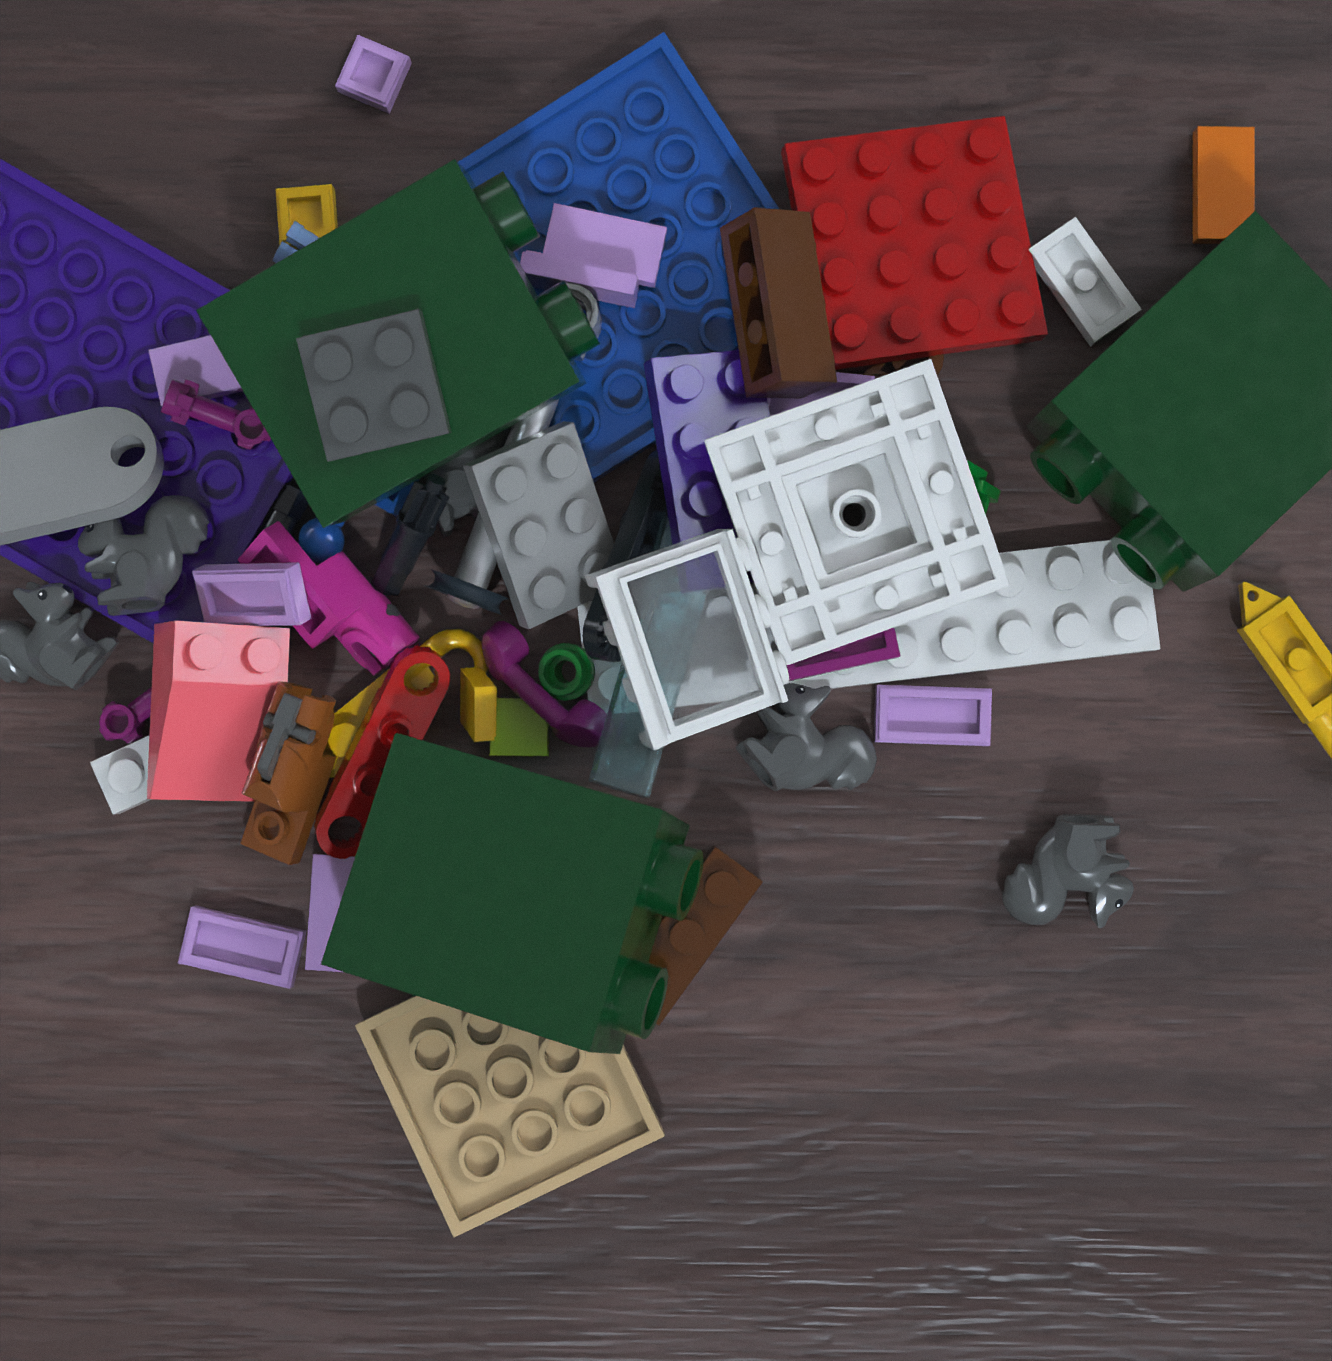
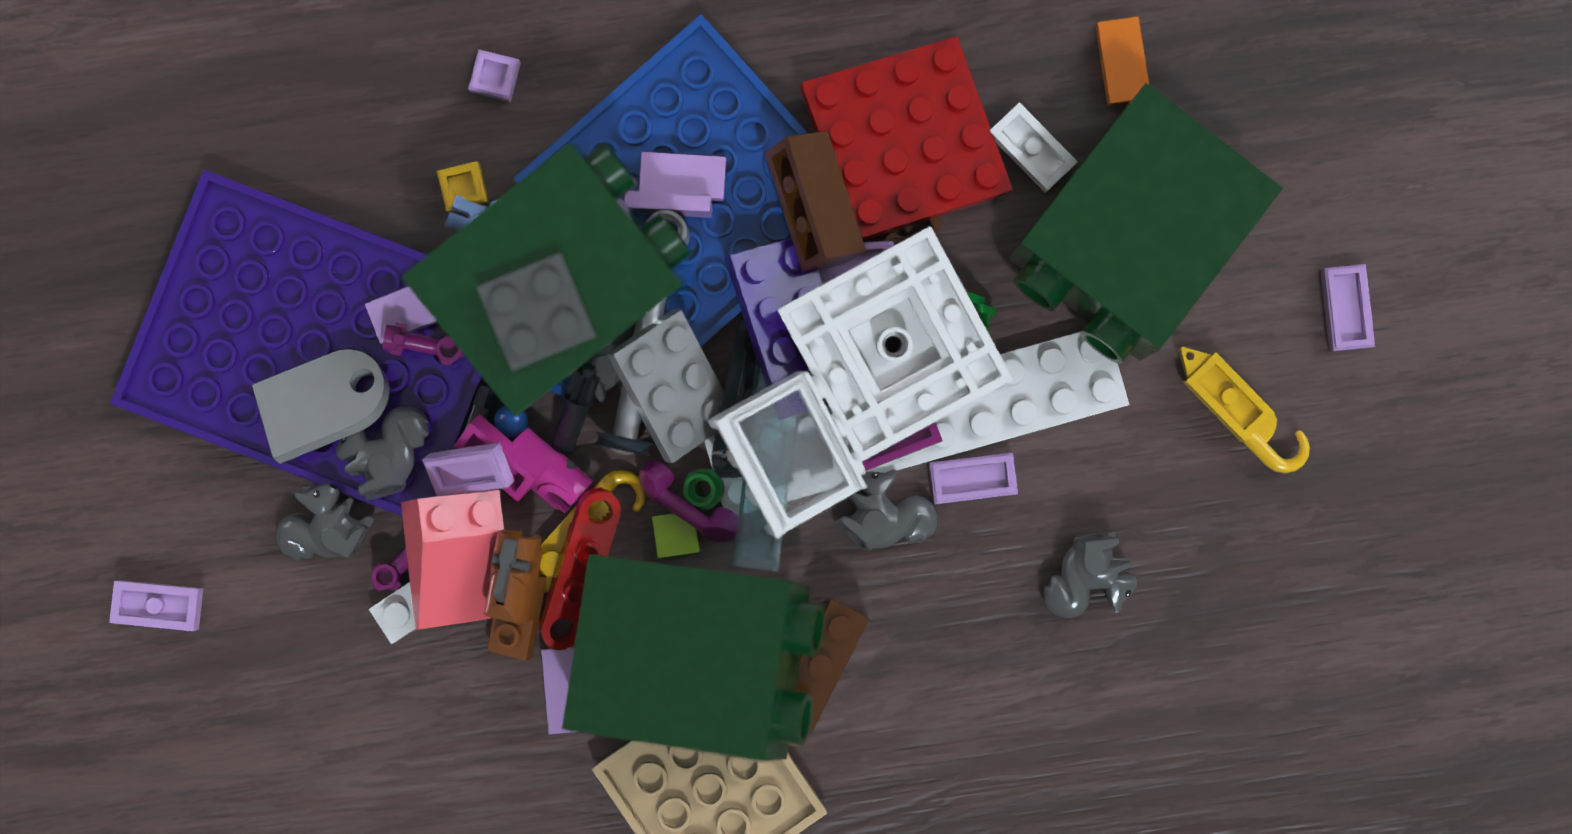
camera: 15 degrees left, 0 degrees up
lavender tile [178,906,306,989] -> none
yellow tile [460,667,497,742] -> none

